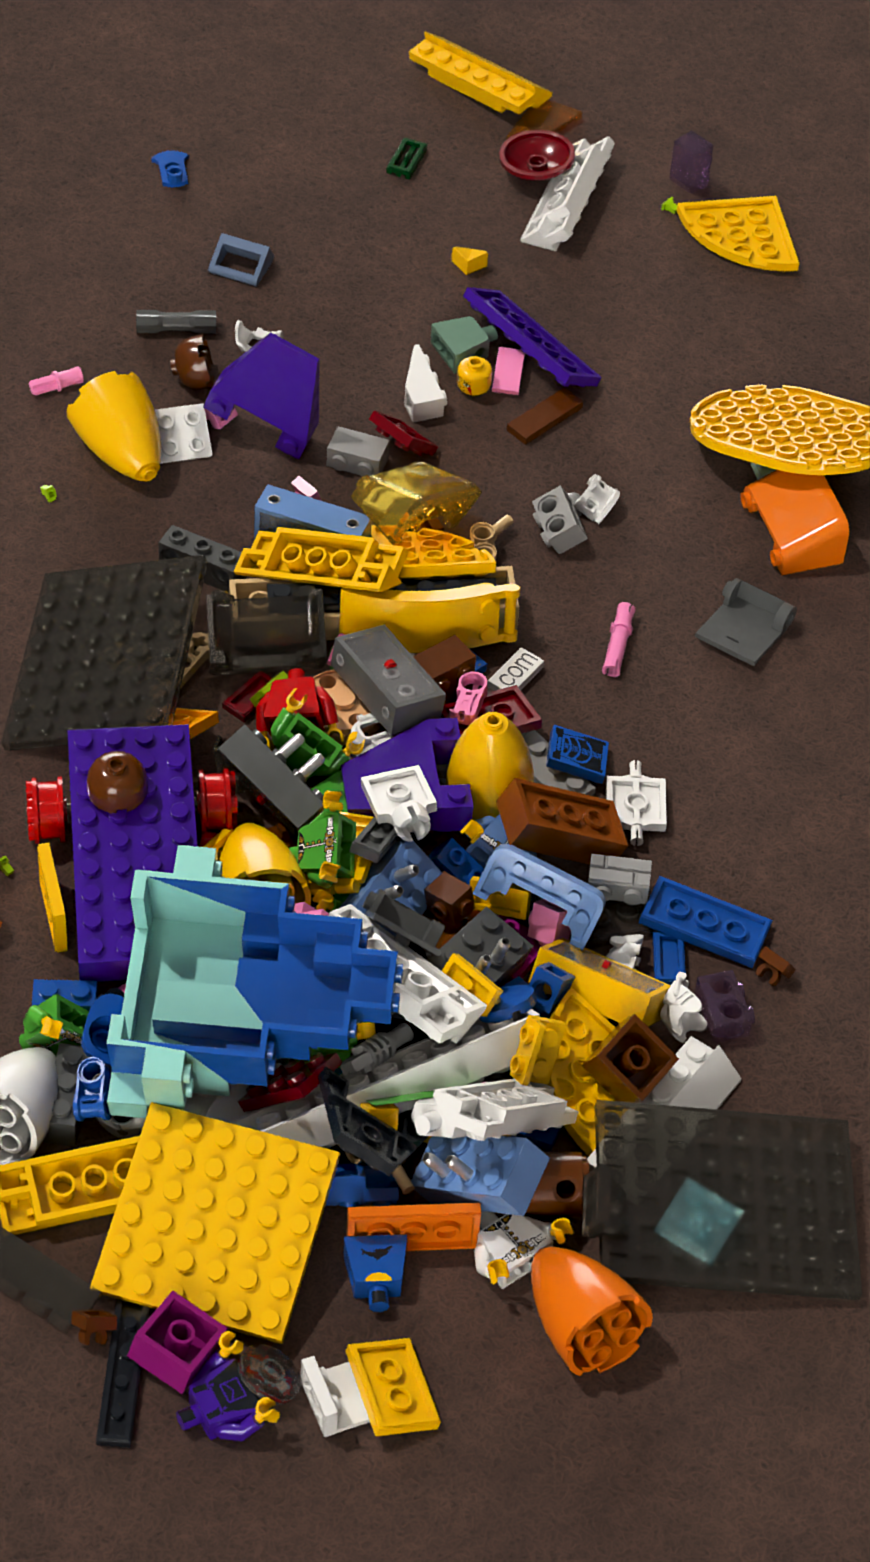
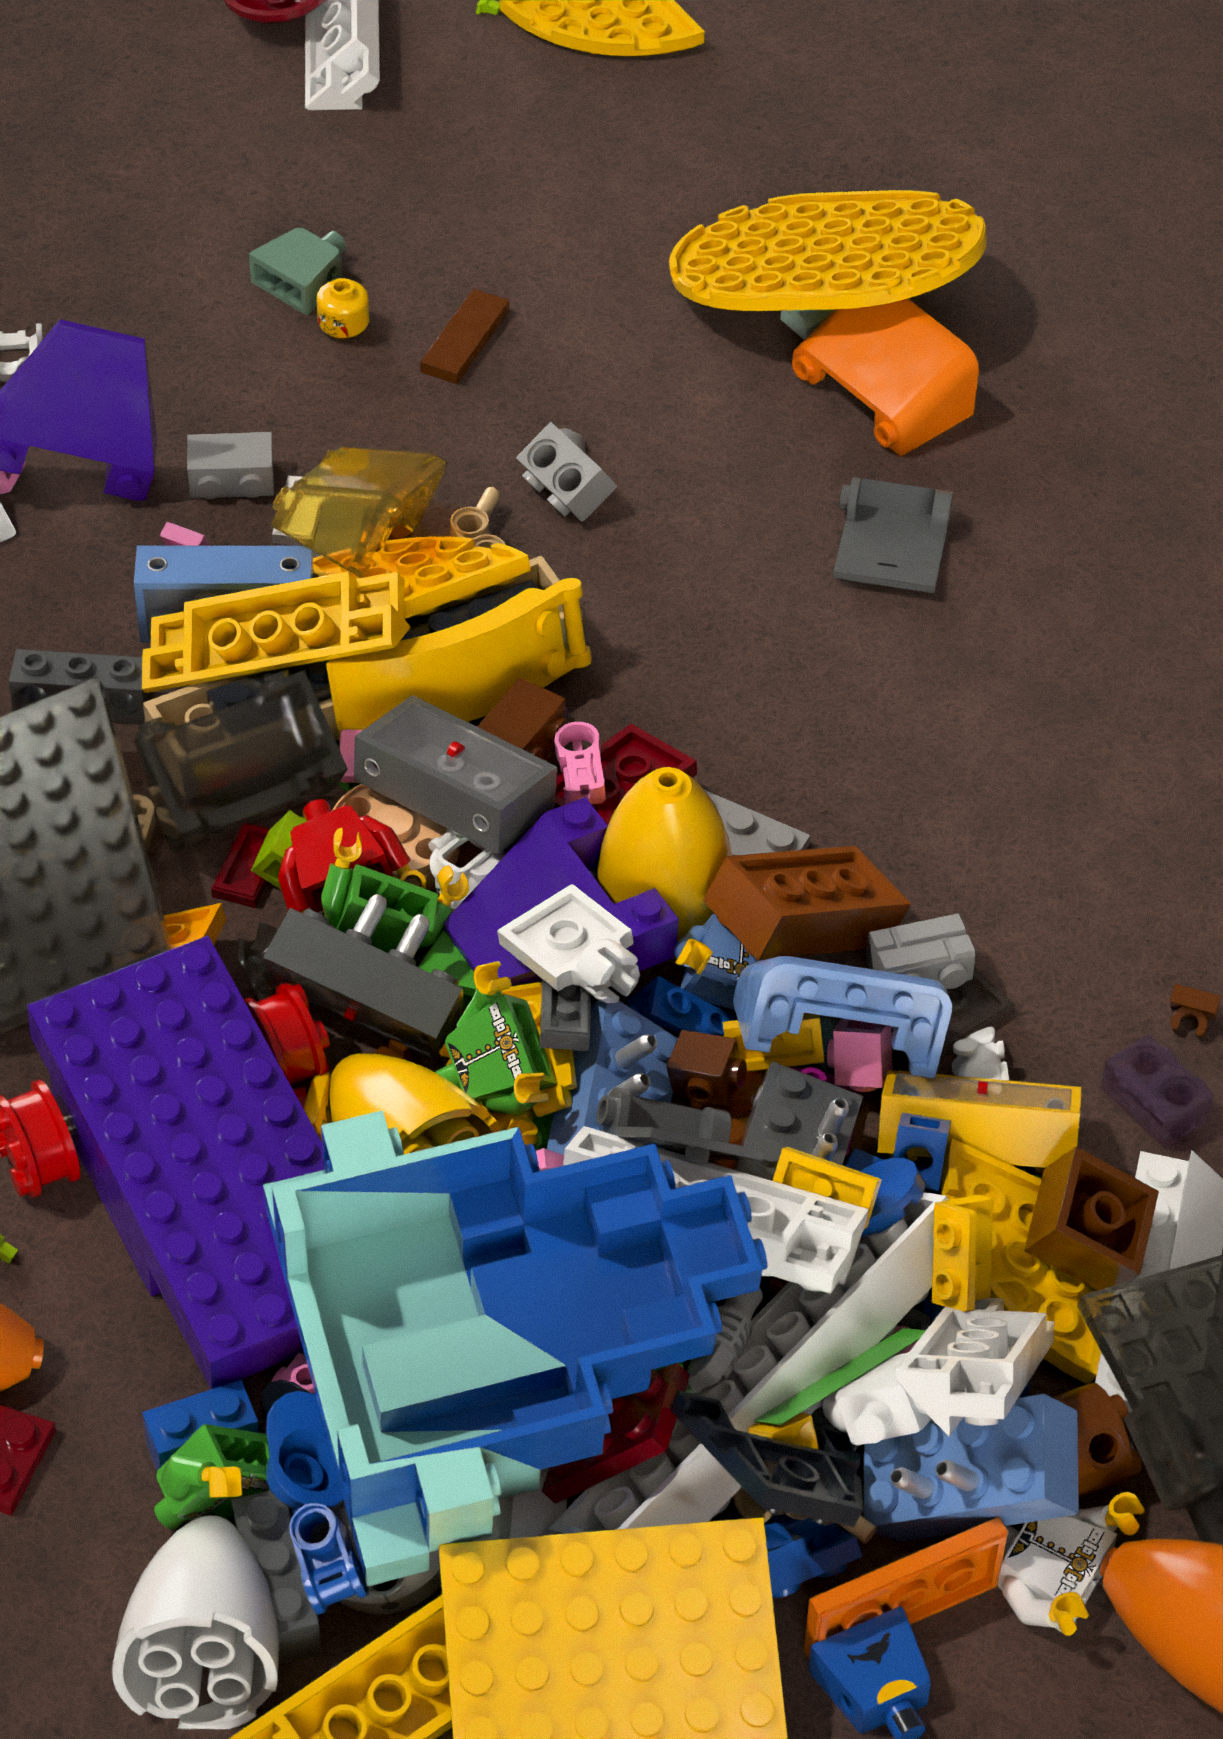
camera: 20 degrees left, 0 degrees up
yellow tile [37,843,68,952] -> none
reddish brown cylinder [87,751,148,813] -> none
dark red plate [369,410,438,456] -> none
dark green tile [386,138,427,180] -> none
white slope [404,344,447,422] -> none
yellow slope [451,247,488,275] -> none
dark purple plate [463,287,602,387] -> none
white tile [488,647,544,691] -> none
bright pink slope [492,347,525,395] -> none
blue tile [546,725,609,784] -> none
white piece [574,474,620,524] -> none
bright pink pin [602,602,635,677] -> none
white plate [606,760,667,846] -> none
blue tile [639,876,773,968] -> none
blue tile [652,932,685,985] -> none
white helmet [660,972,707,1043] -> none

